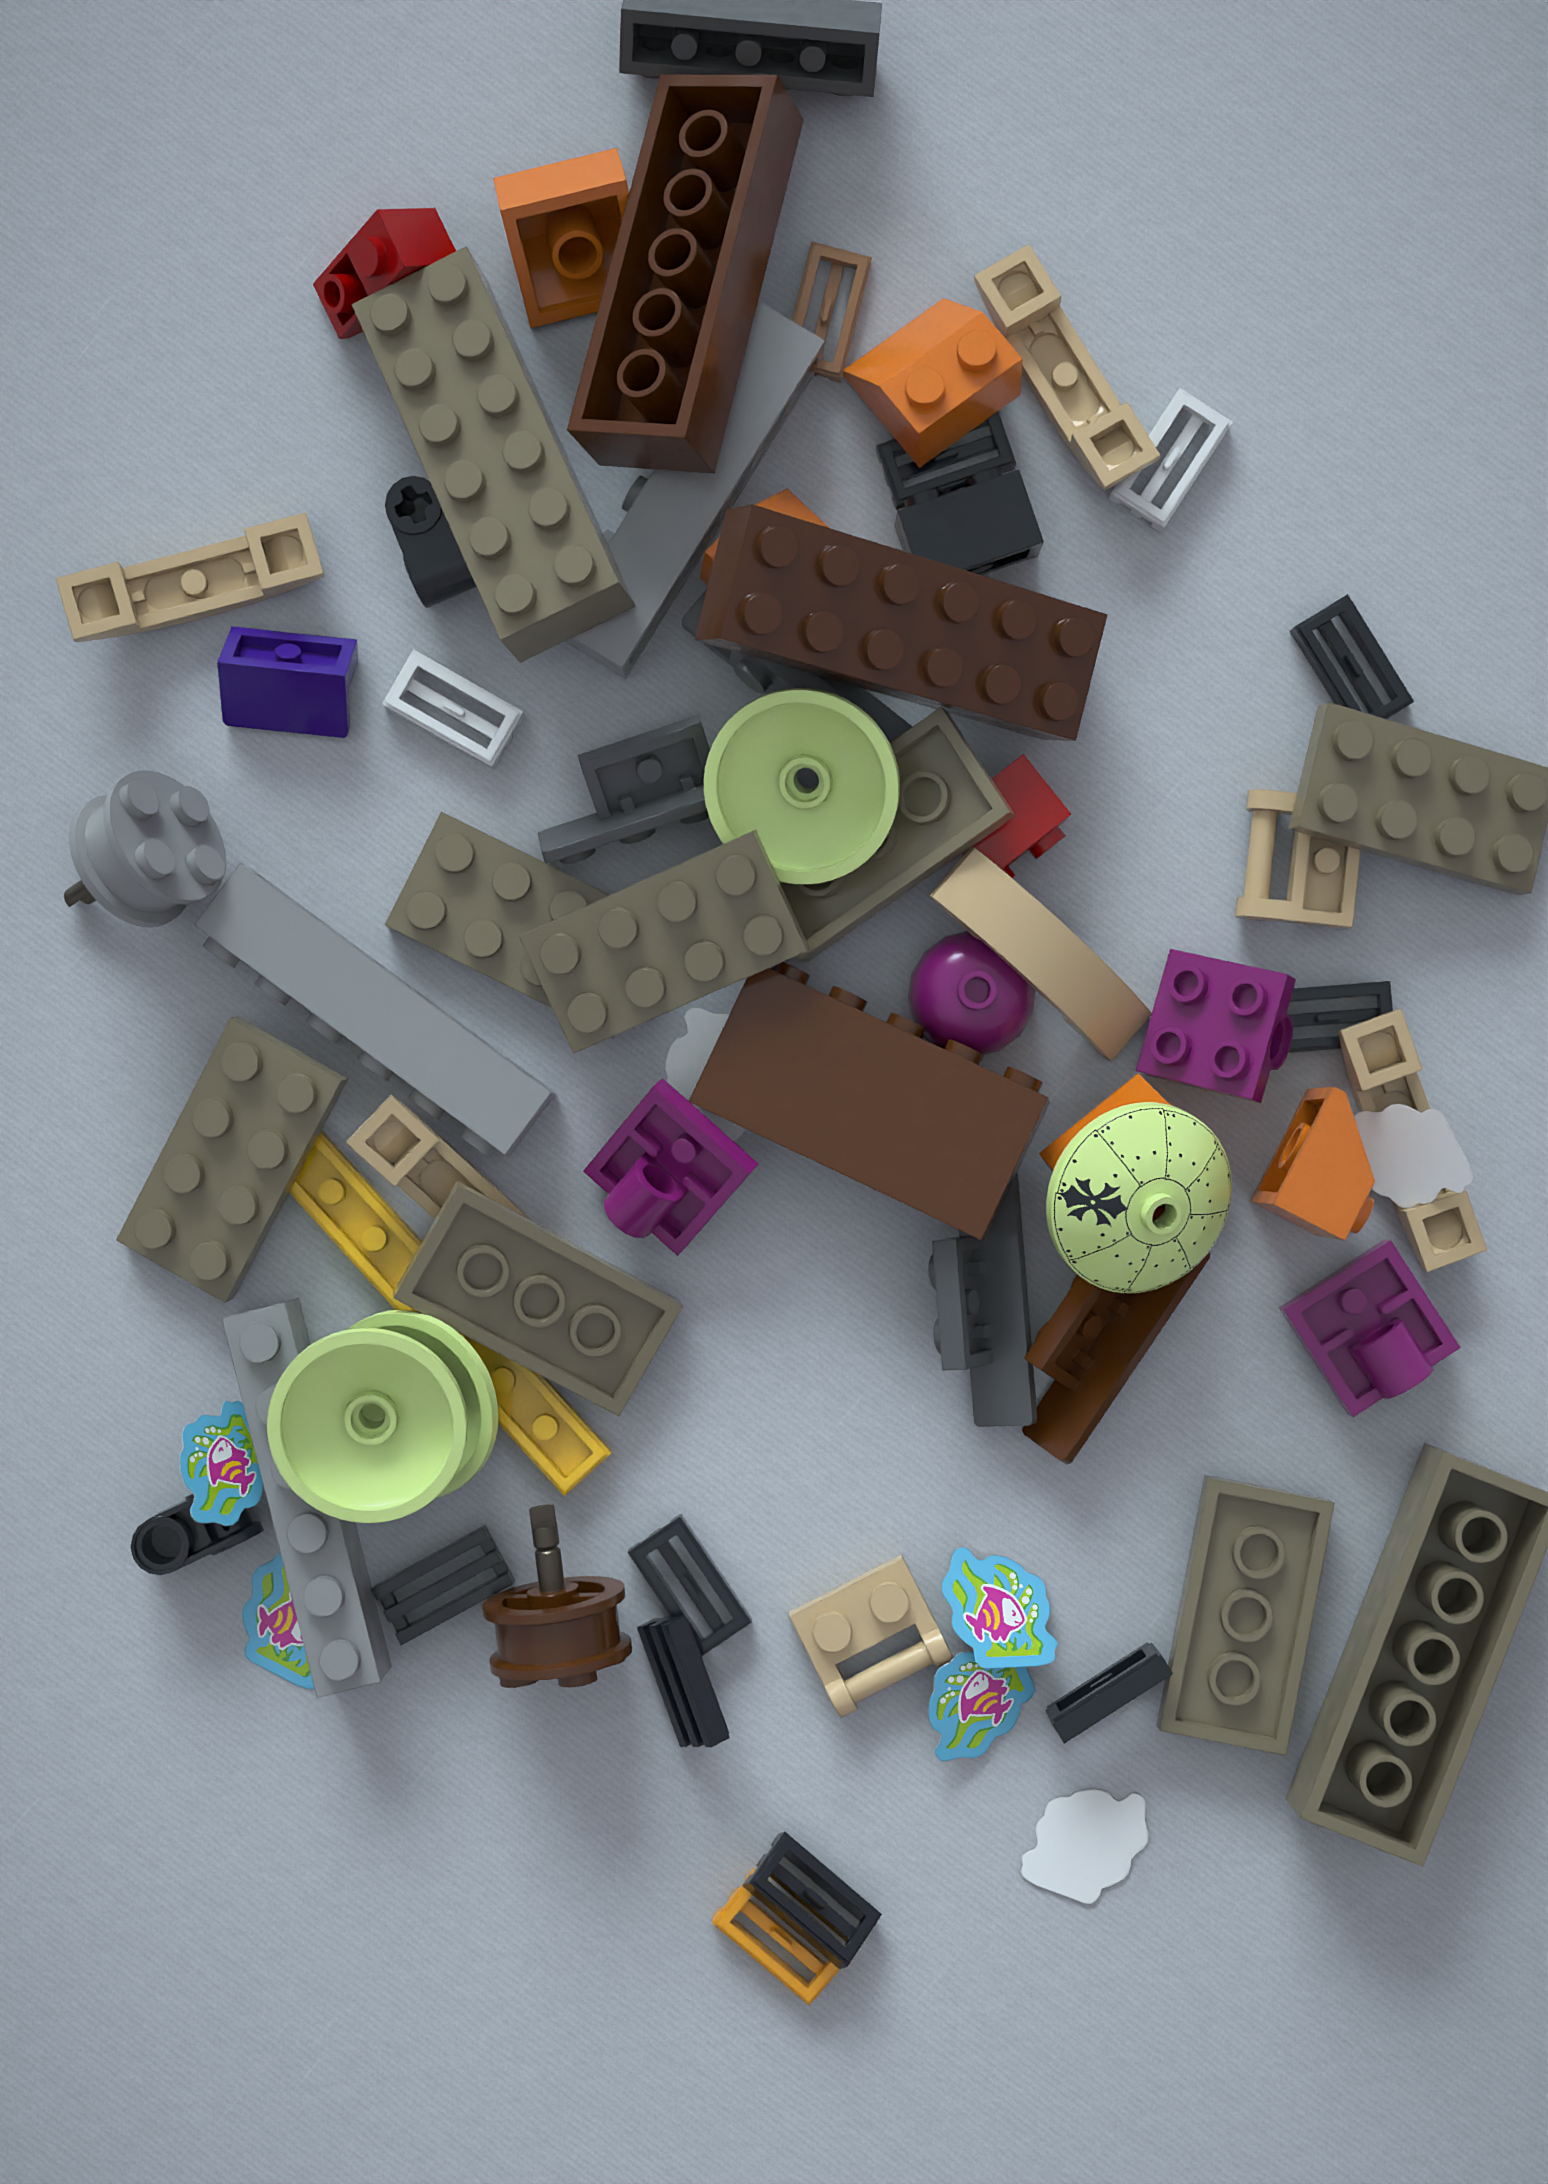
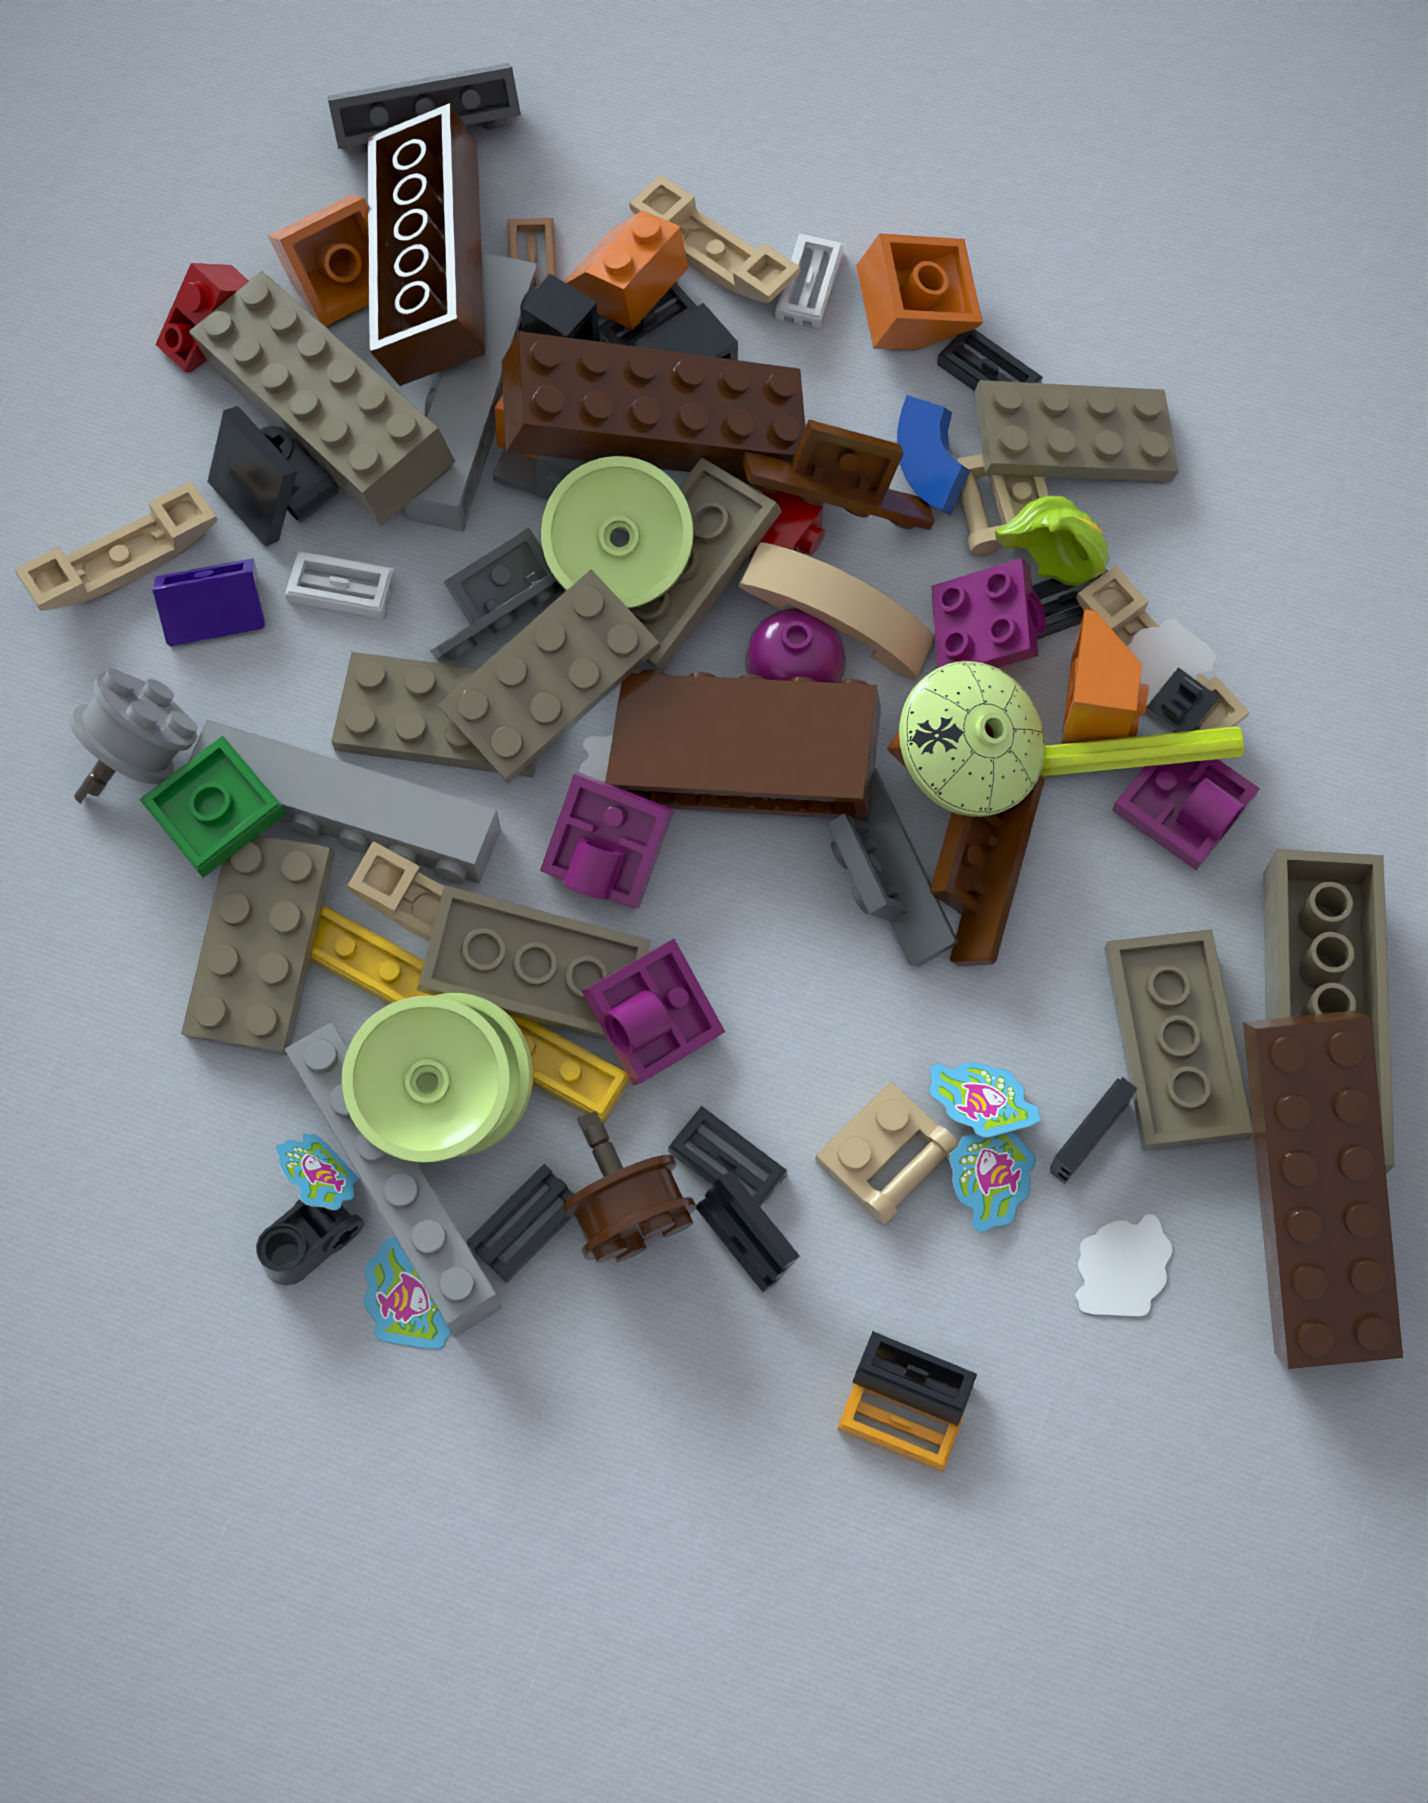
camera: 15 degrees left, 20 degrees down
none -> green tile [139,735,287,878]
none -> black tile [207,406,297,546]
none -> black brick [520,274,600,342]
none -> magenta plate [581,939,725,1085]
none -> reddish brown bracket [742,419,935,530]
none -> orange slope [856,233,983,350]
none -> blue tile [897,395,971,516]
none -> lime hair [994,496,1110,586]
none -> neon yellow axle [1041,726,1245,776]
none -> black tile [1146,667,1220,733]
none -> reddish brown brick [1243,1011,1403,1369]

